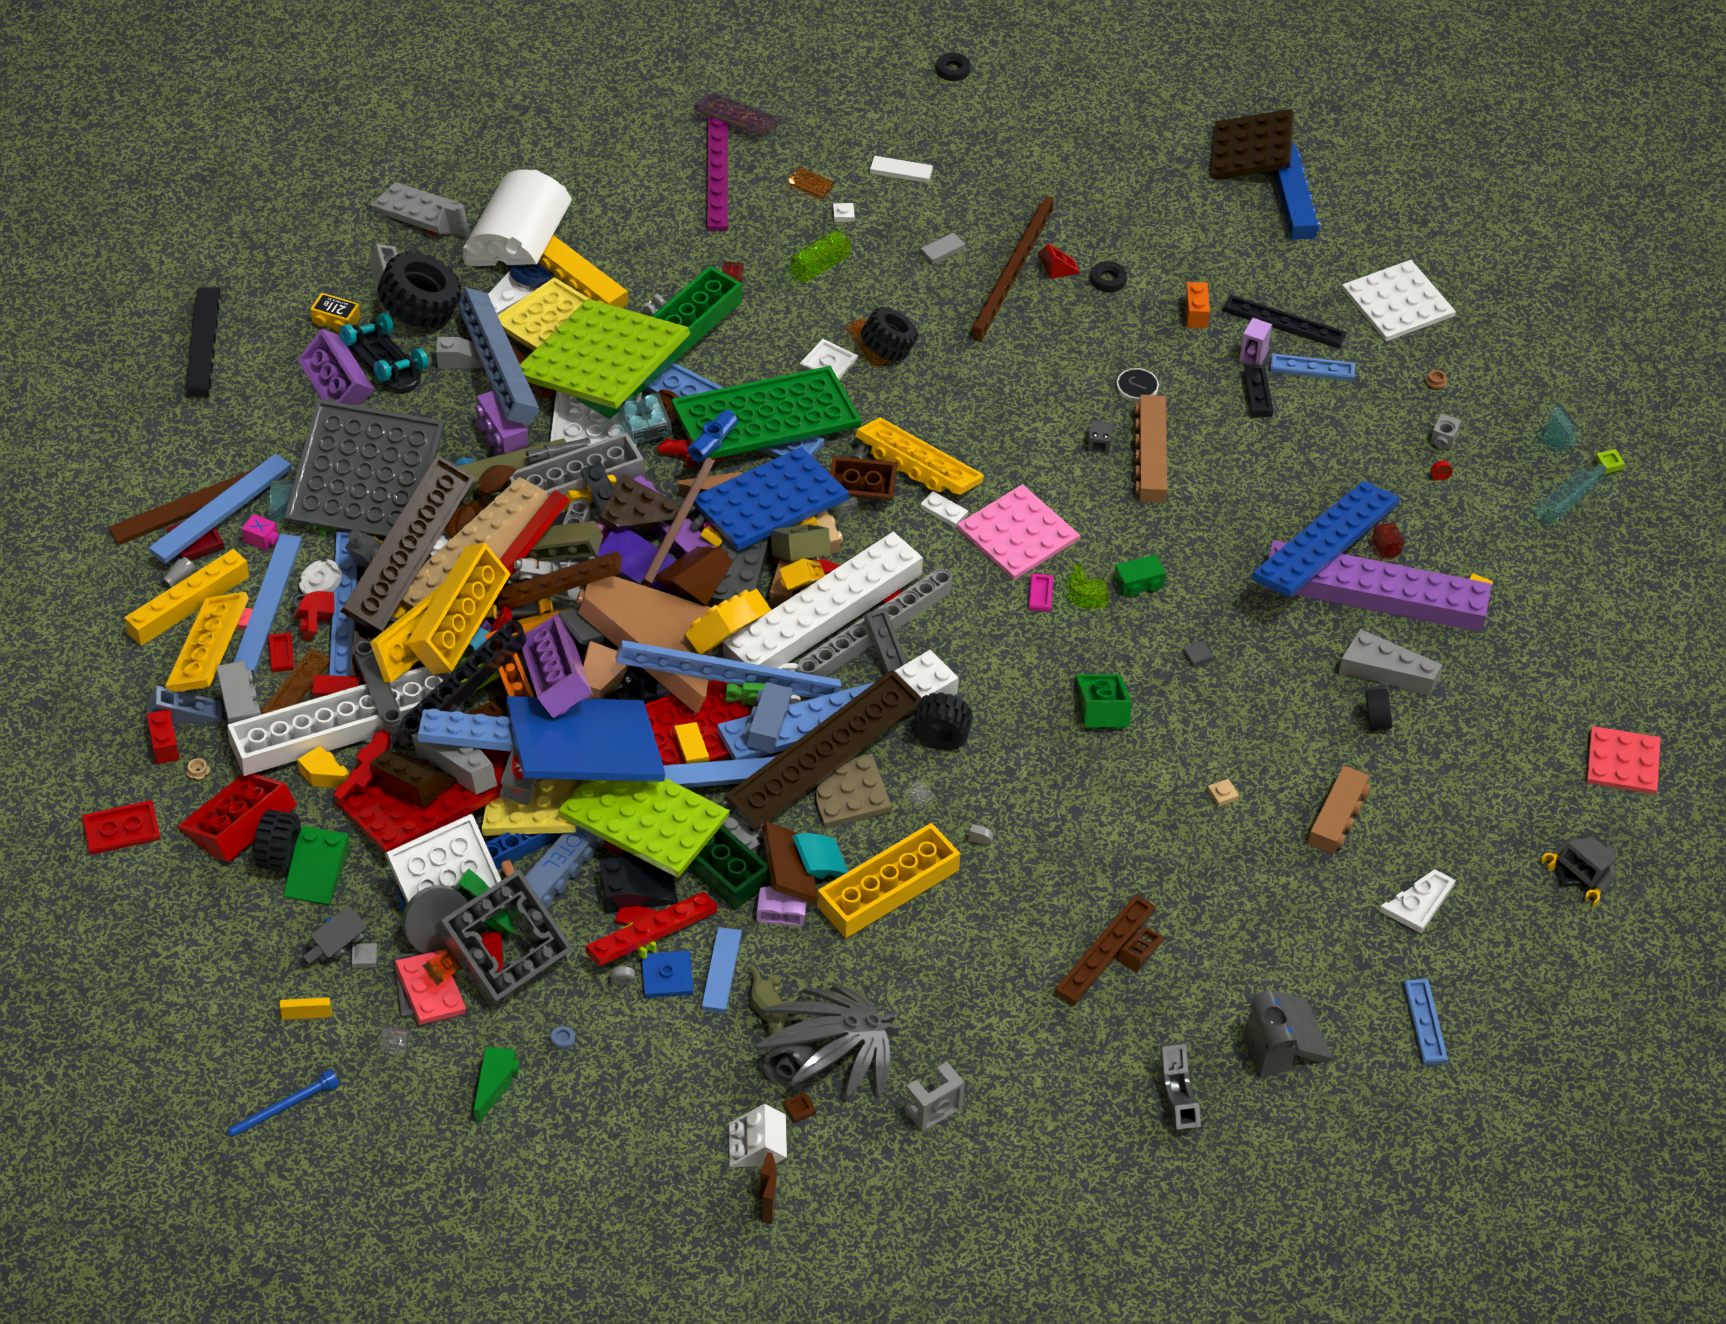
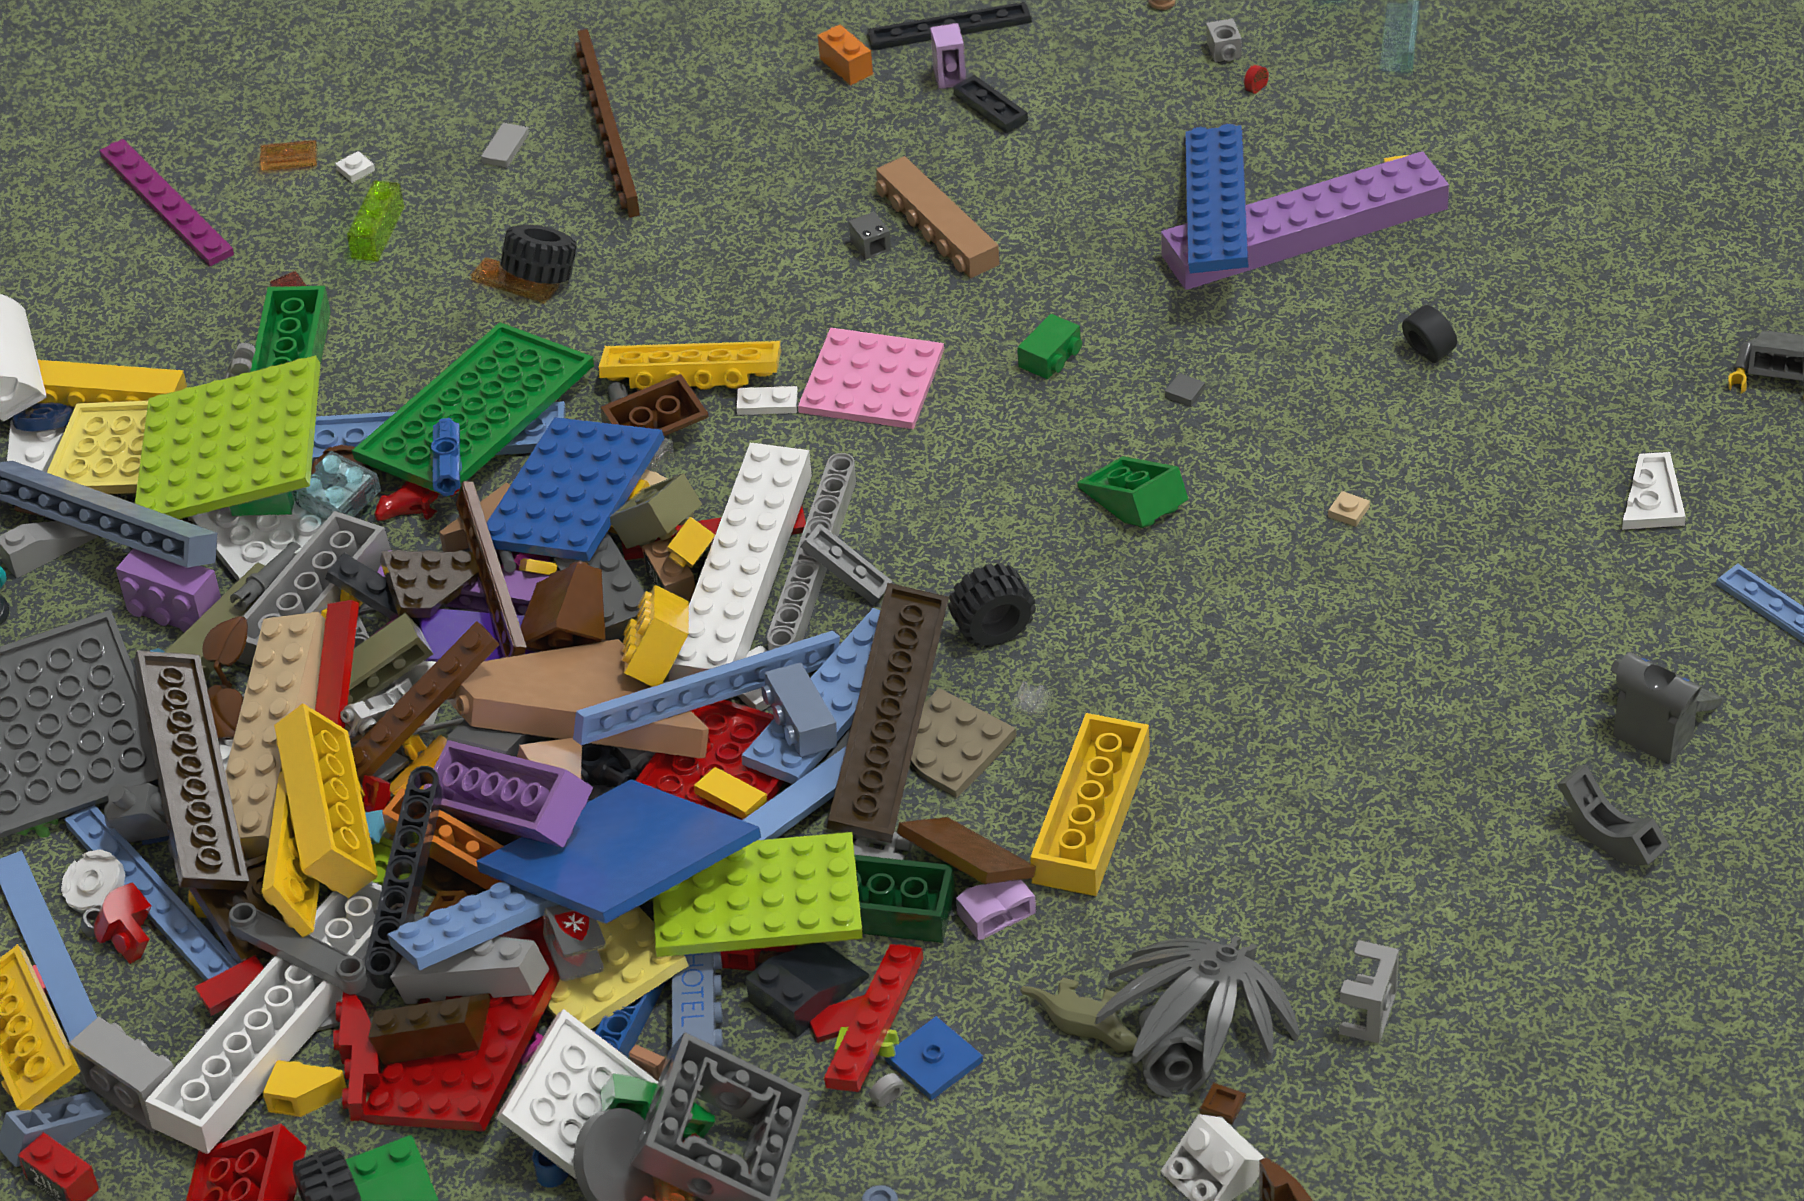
camera: 30 degrees left, 5 degrees down
tan plate [187,758,210,780] -> none
clear orange plate [261,649,330,714] -> none
red tile [269,632,294,673] -> none
tile [694,92,782,136] -> none
medium blue tile [702,927,742,1013] -> none
bright green plate [726,683,765,706] -> none
teal slope [793,833,849,879] -> none
white tile [800,339,858,380] -> none
white tile [870,156,933,183] -> none
white brick [895,650,959,699] -> none
light grey tile [968,824,993,846] -> none
dark pink tile [1028,573,1054,612] -> none
red slope [1038,243,1081,279] -> none
reddish brown plate [1055,895,1155,1006] -> none
clear neon green brick [1068,563,1109,609] -> none
black tyre [1090,261,1127,293] -> none
black tile [1116,368,1159,403] -> none
reddish brown slope [1117,926,1165,973] -> none
medium blue tile [1270,354,1355,381] -> none
medium nougat brick [1308,766,1371,854] -> none
light grey wedge [1338,629,1443,696] -> none
clear red brick [1371,522,1404,558] -> none
black tile [1555,864,1585,887] -> none
coral plate [1587,726,1660,795] -> none

